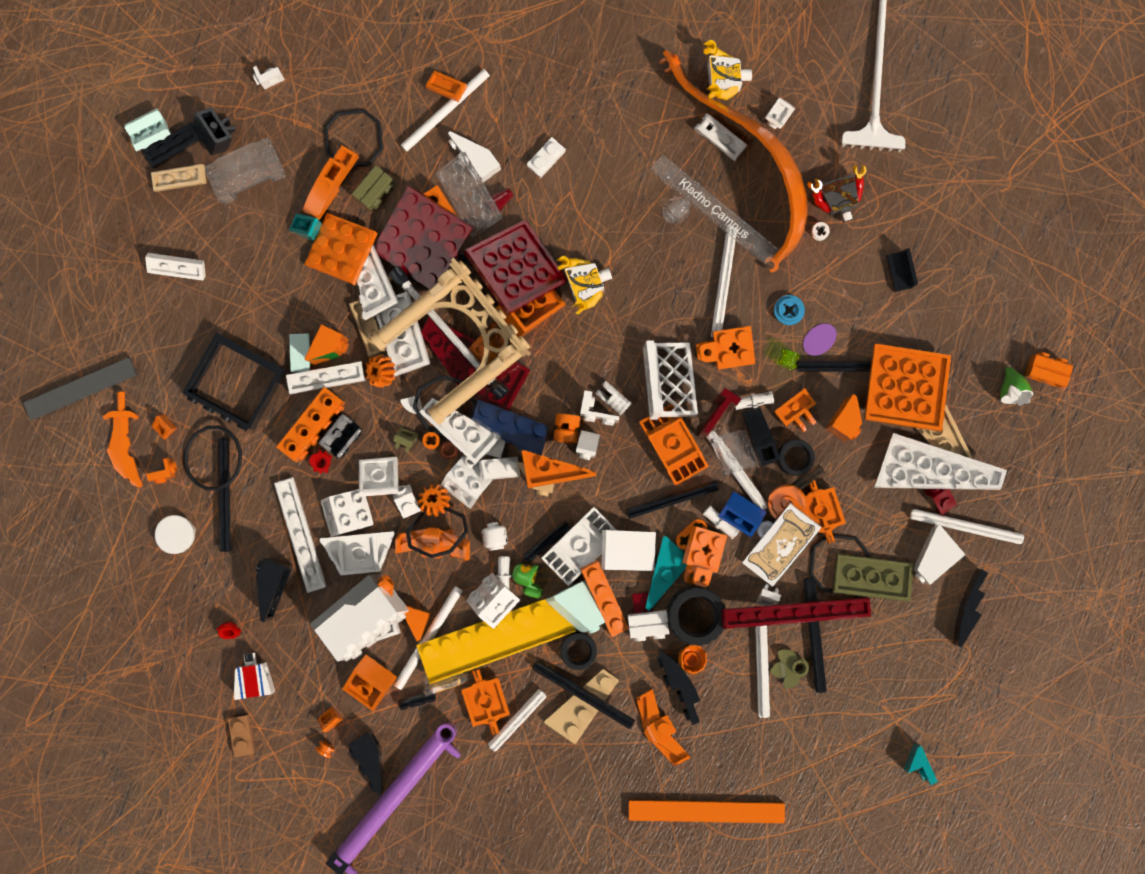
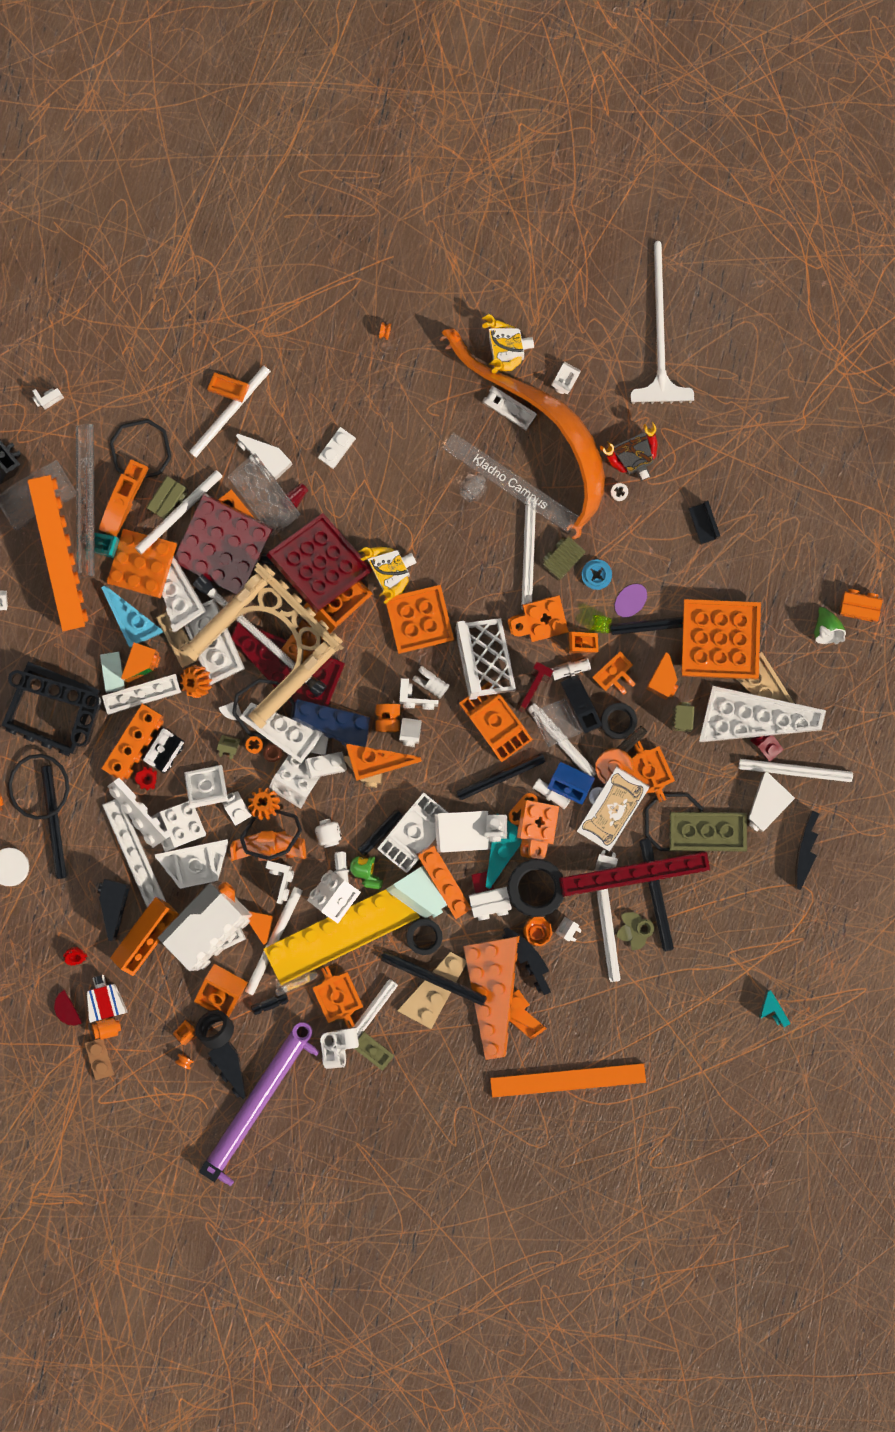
camera: 10 degrees left, 0 degrees up
none -> black beam [8,670,101,747]
none -> orange brick [28,474,89,632]
none -> dark red tile [54,989,83,1026]
none -> clear tile [76,424,95,578]
none -> orange brick [91,1017,121,1040]
none -> medium azure wing [101,586,164,648]
none -> white wing [107,778,171,848]
none -> orange brick [110,897,179,976]
none -> white piece [135,470,222,554]
none -> black tyre [195,1010,234,1049]
none -> white bracket [266,861,294,904]
none -> white piece [320,1028,359,1069]
none -> olive plate [354,1032,395,1071]
none -> orange bush [379,322,391,340]
none -> orange plate [385,585,454,654]
none -> orange wing [463,936,520,1060]
none -> white bracket [484,815,507,842]
none -> olive brick [542,536,586,581]
none -> white tile [555,917,581,941]
none -> orange slope [568,632,598,653]
none -> olive brick [671,702,695,732]

